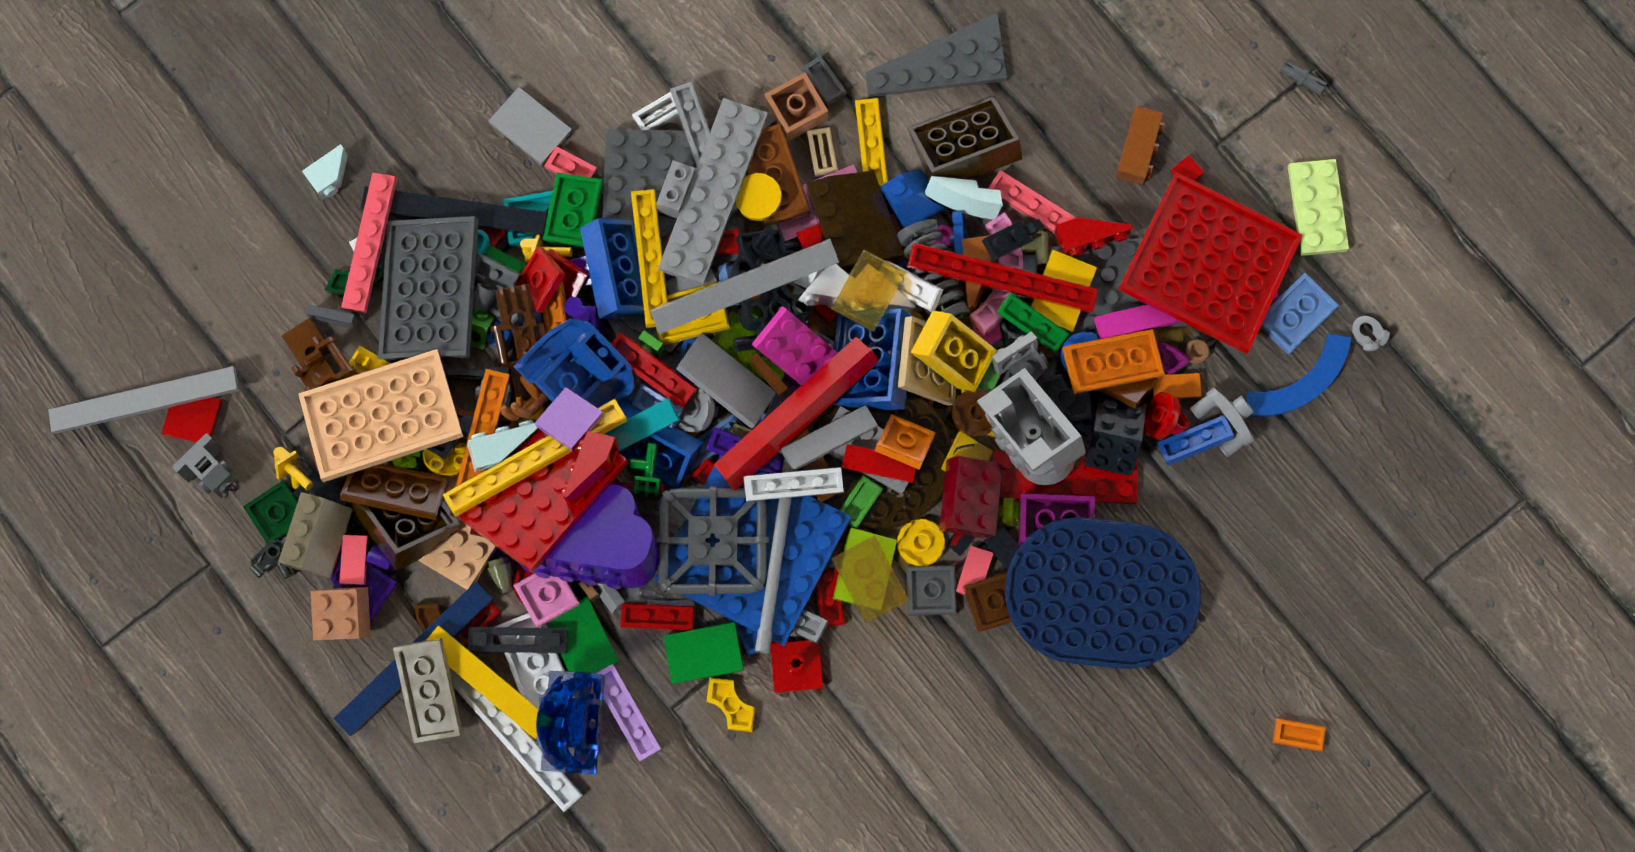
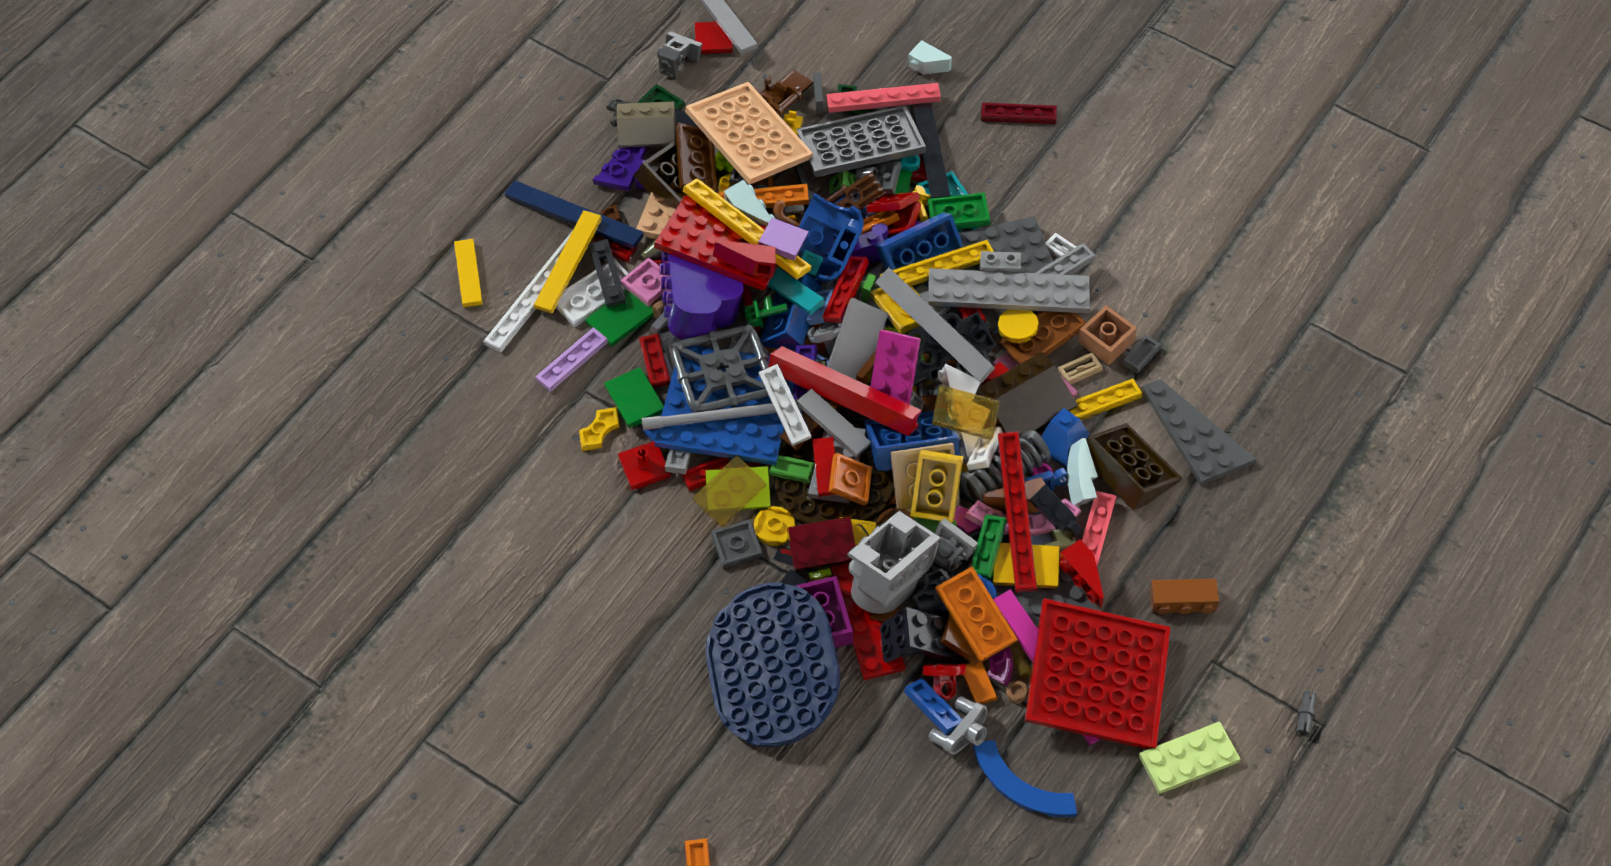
camera: 75 degrees right, 20 degrees down
yellow arm [273,447,313,490] -> none
nougat brick [310,587,371,640] -> none
coral tile [339,535,369,585] -> none
dark tan plate [393,638,463,743] -> none
light grey tile [488,87,572,166] -> none
clear blue piece [536,671,605,775] -> none
coral plate [545,146,598,178] -> none
coral tile [956,546,993,595] -> none
reddish brown tile [963,572,1012,633] -> none
red tile [1170,155,1204,181] -> none
medium blue tile [1260,273,1339,355] -> none
light grey piece [1352,316,1390,351] -> none
none -> yellow tile [454,239,483,308]
none -> teal tile [802,250,823,277]
none -> dark red tile [981,102,1057,124]

